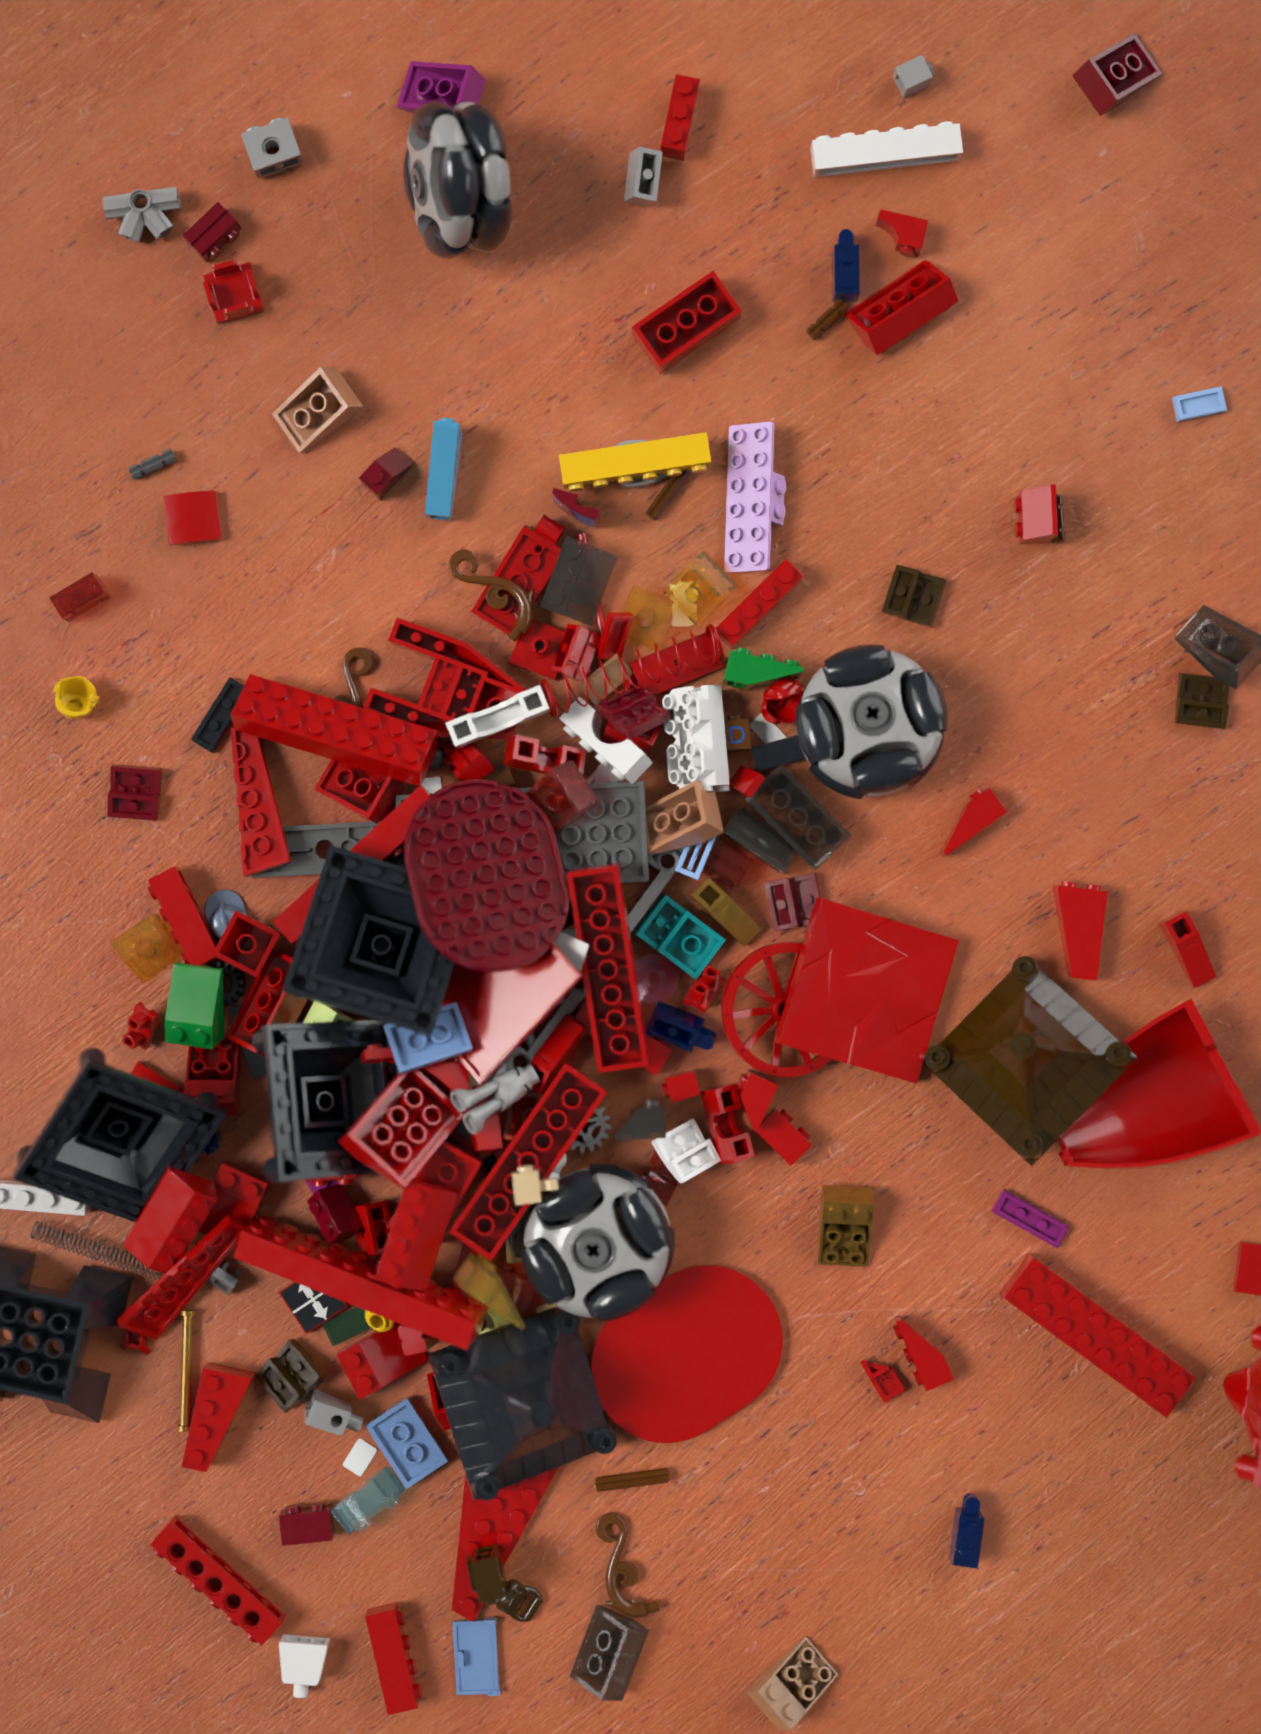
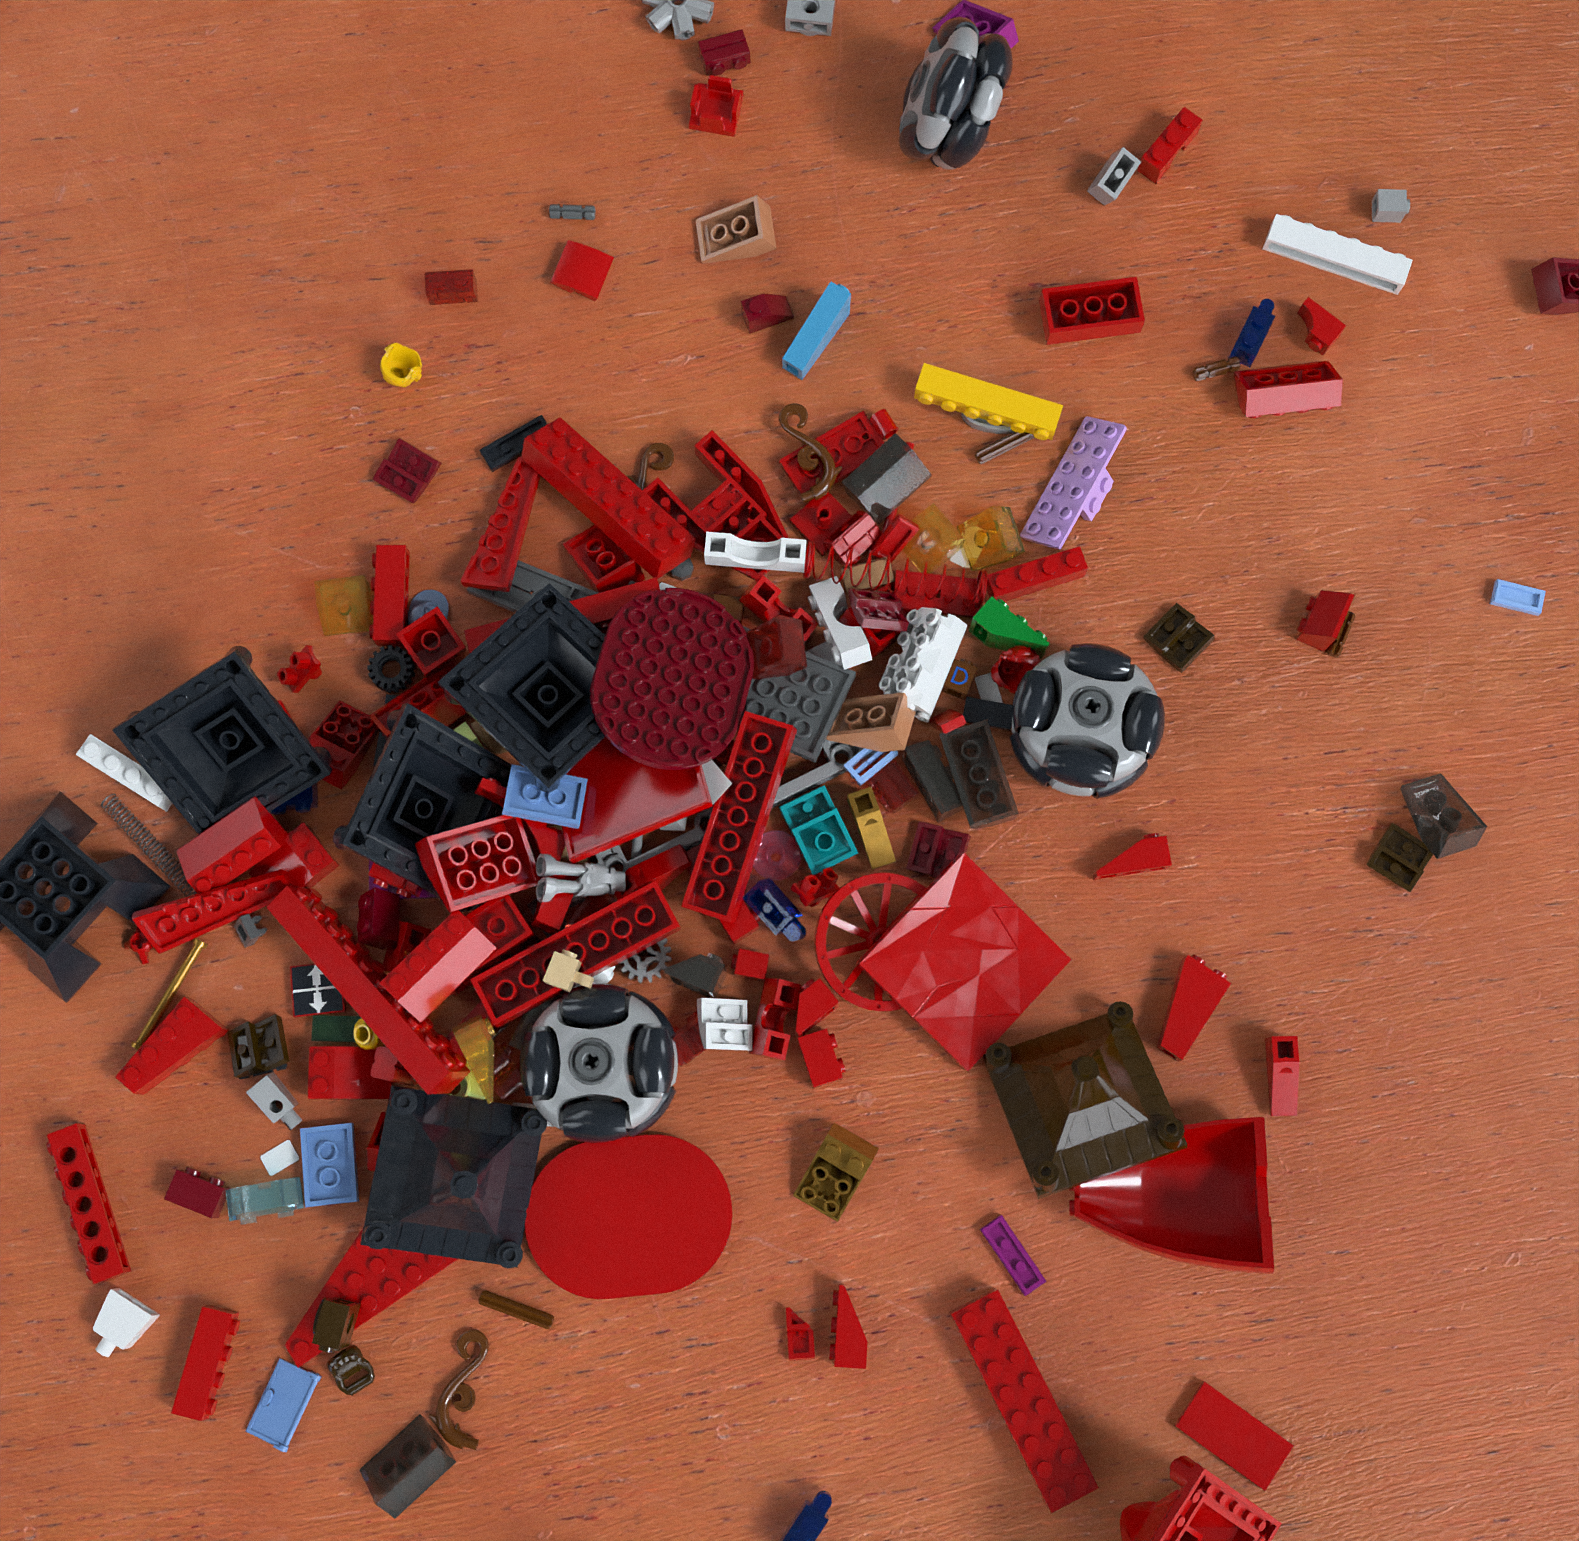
camera: 25 degrees right, 10 degrees down
green slope [165,962,224,1049] -> none
red brick [442,741,493,781] -> none
dark red slope [552,488,600,529] -> none

